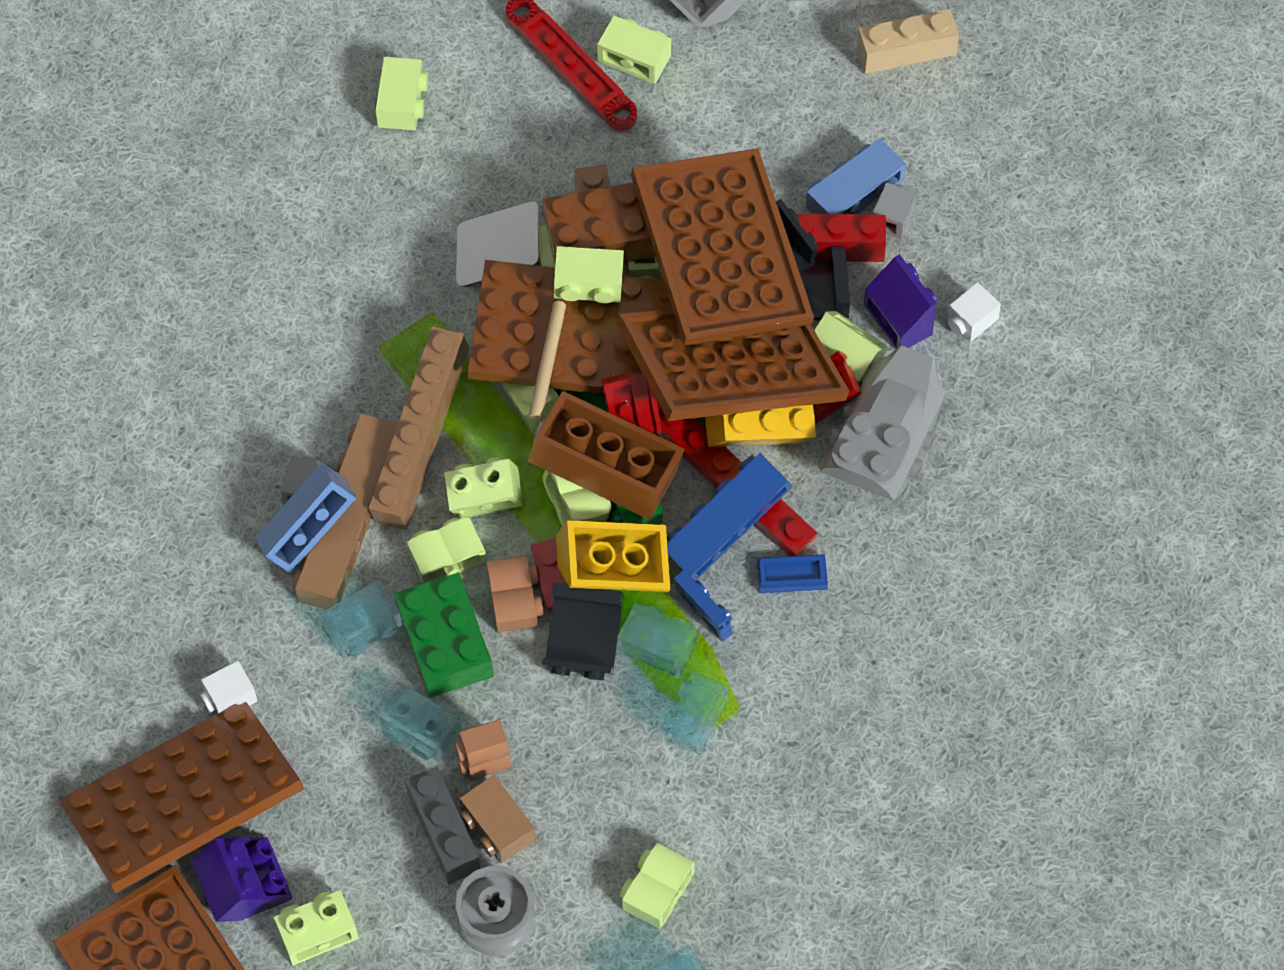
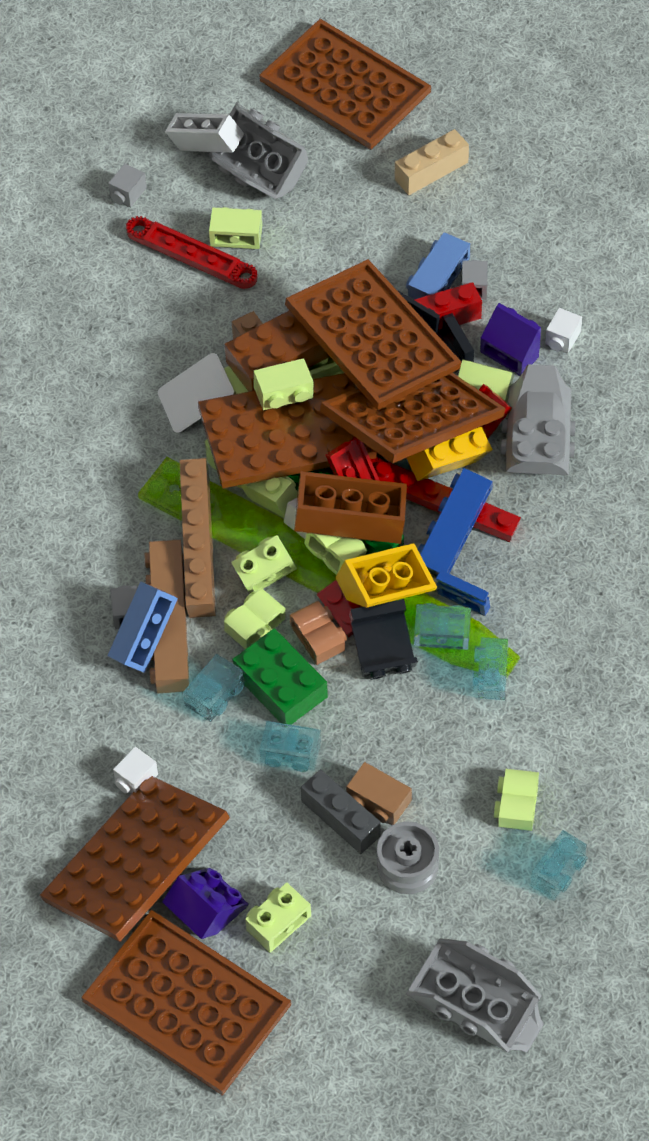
camera: 20 degrees left, 5 degrees down
yellowish green brick [376,57,429,131] -> none
nougat brick [454,719,511,781] -> none
tan bar [528,301,566,421] -> none
blue tile [757,554,828,593] -> none

